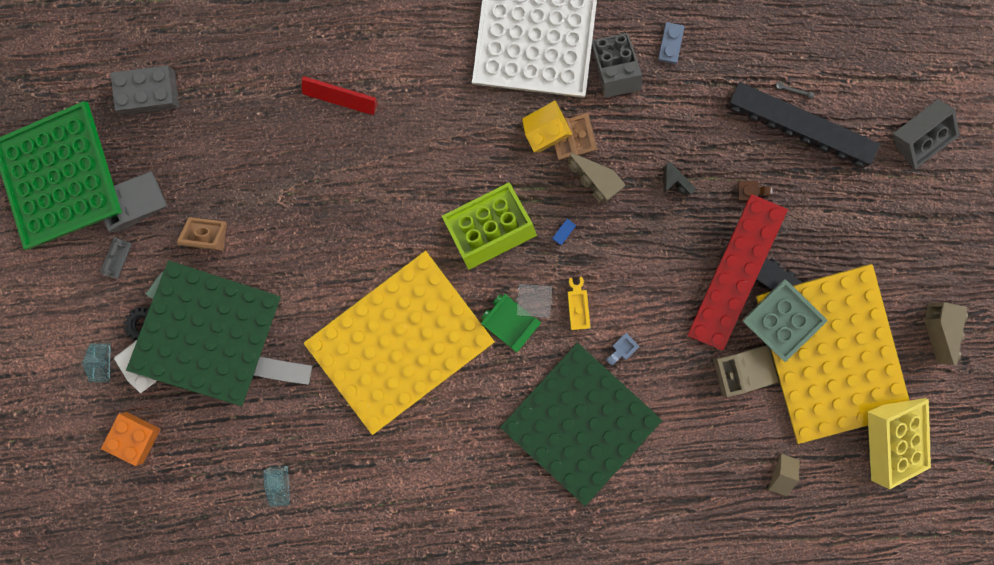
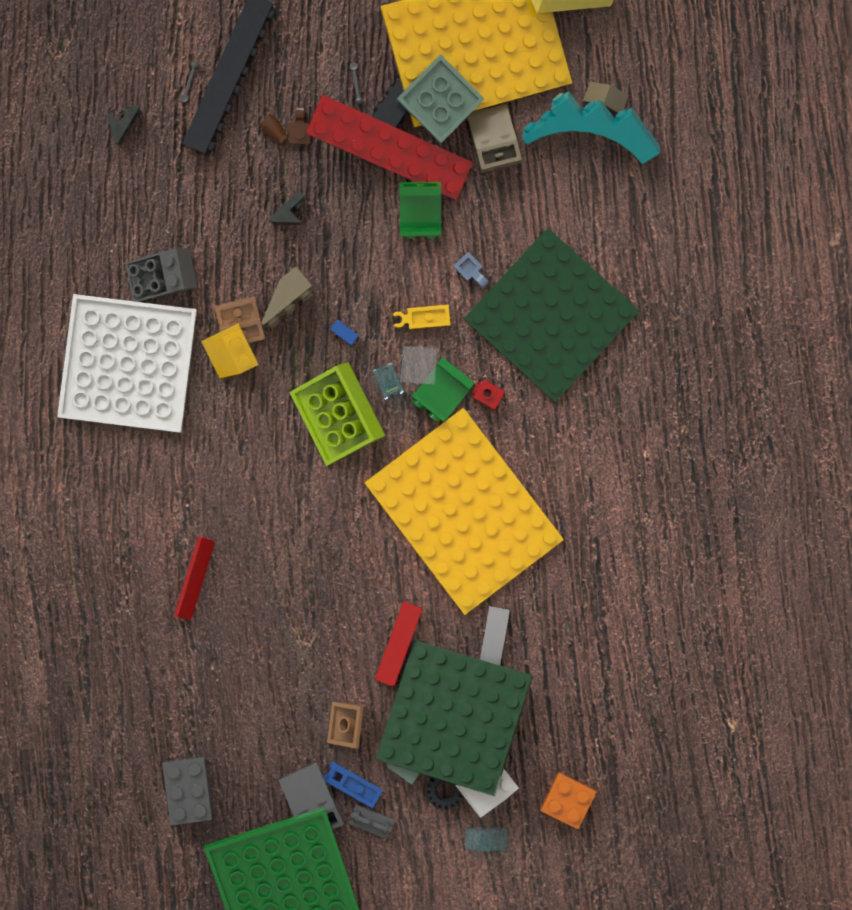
camera: 85 degrees left, 0 degrees up
clear light blue slope [263,466,290,507] -> none
sand blue plate [658,22,685,64] -> none
none -> pearl dark grey slope [107,104,141,146]
none -> reddish brown cone [259,114,288,144]
none -> blue plate [324,761,383,808]
none -> dark grey hinge [349,62,363,105]
none -> clear light blue slope [373,362,404,400]
none -> red slope [375,601,423,687]
none -> green panel [399,182,441,239]
none -> red brick [472,379,505,411]
none -> teal arch [522,91,660,164]

